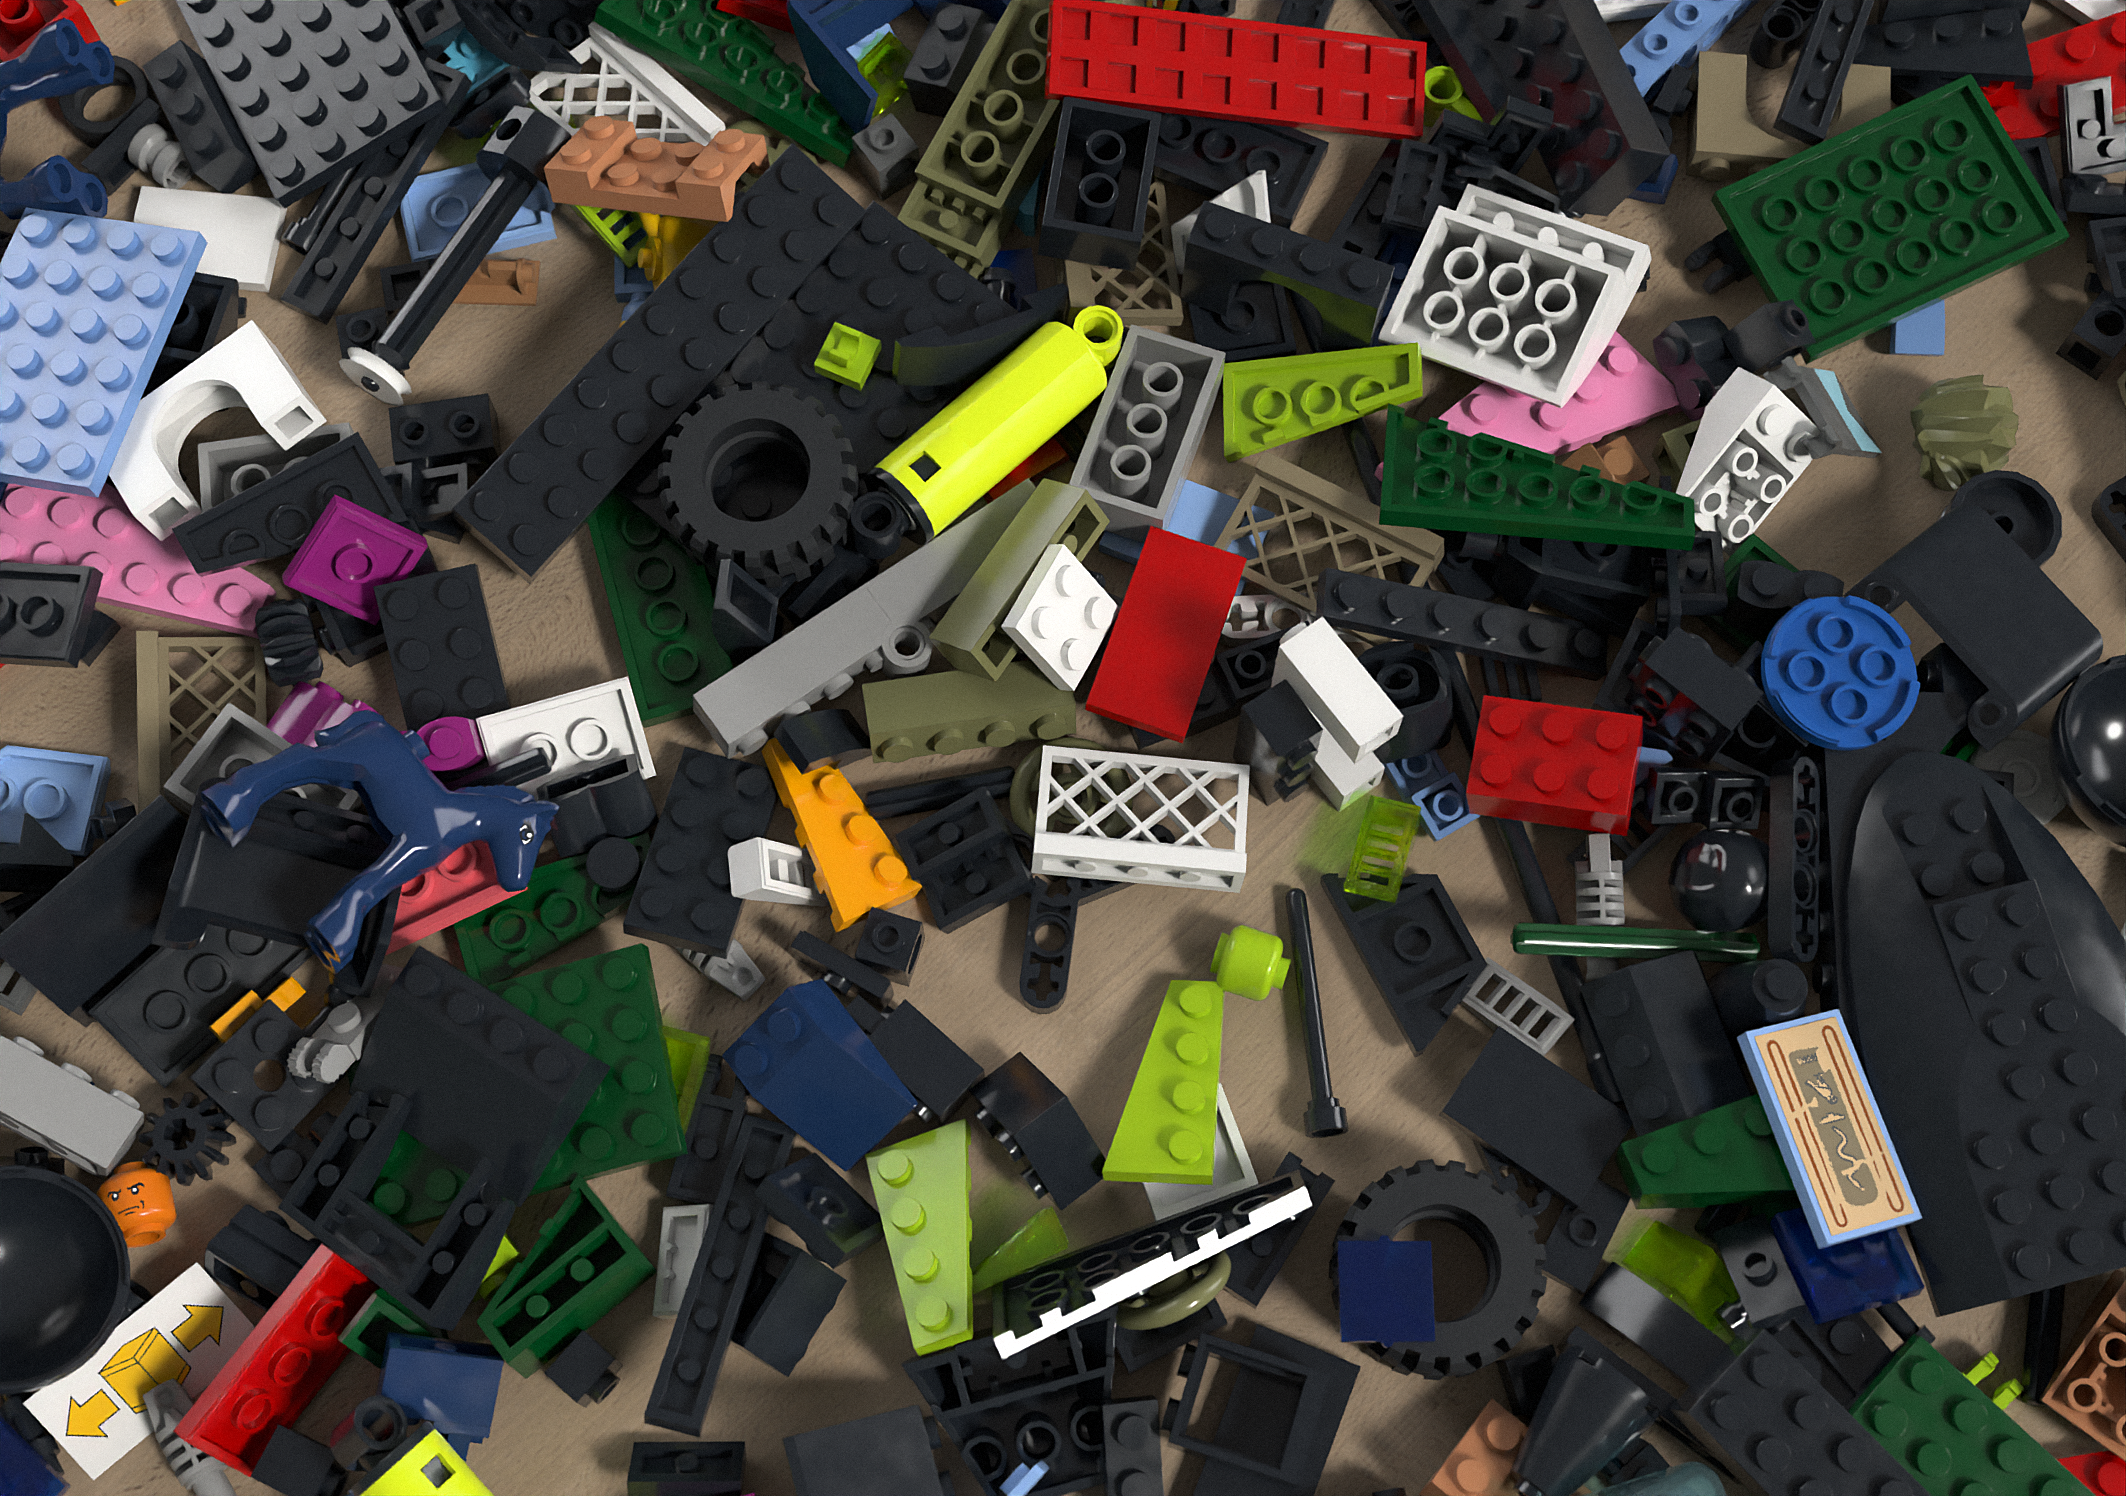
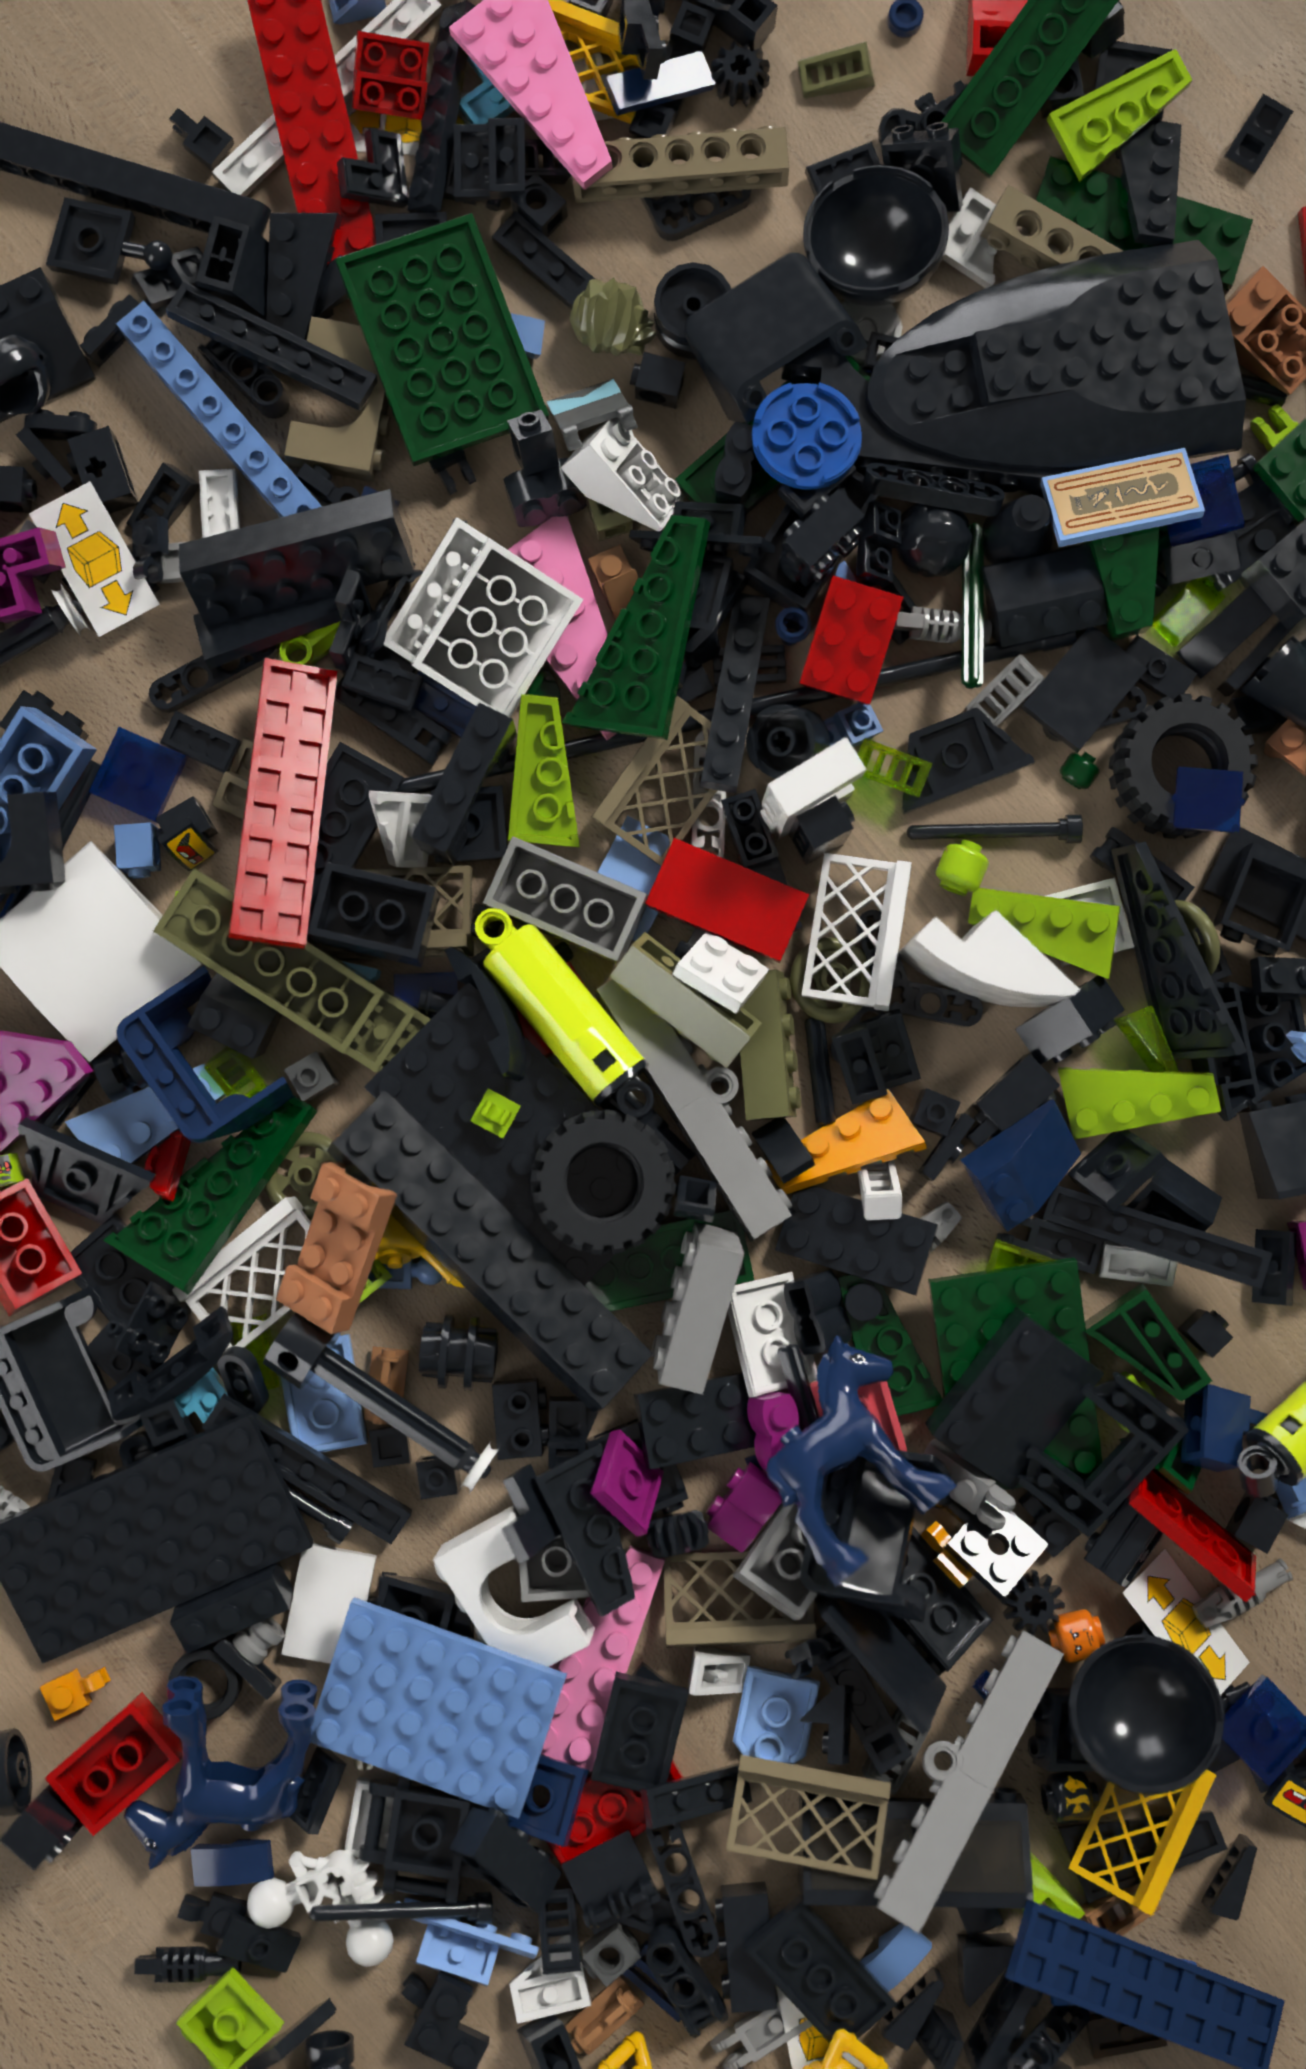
camera: 90 degrees left, 15 degrees up
none -> black piece [419,1314,499,1391]
none -> black plate [492,210,595,310]
none -> black tile [502,1463,560,1563]
none -> dark green tile [527,667,561,709]
none -> black brick [630,352,686,409]
none -> light grey brick [651,1222,744,1395]
none -> white slope [688,1646,751,1696]
none -> dark blue cone [775,607,811,646]
none -> white slope [899,910,1080,1008]
none -> dark green piece [1060,751,1100,790]

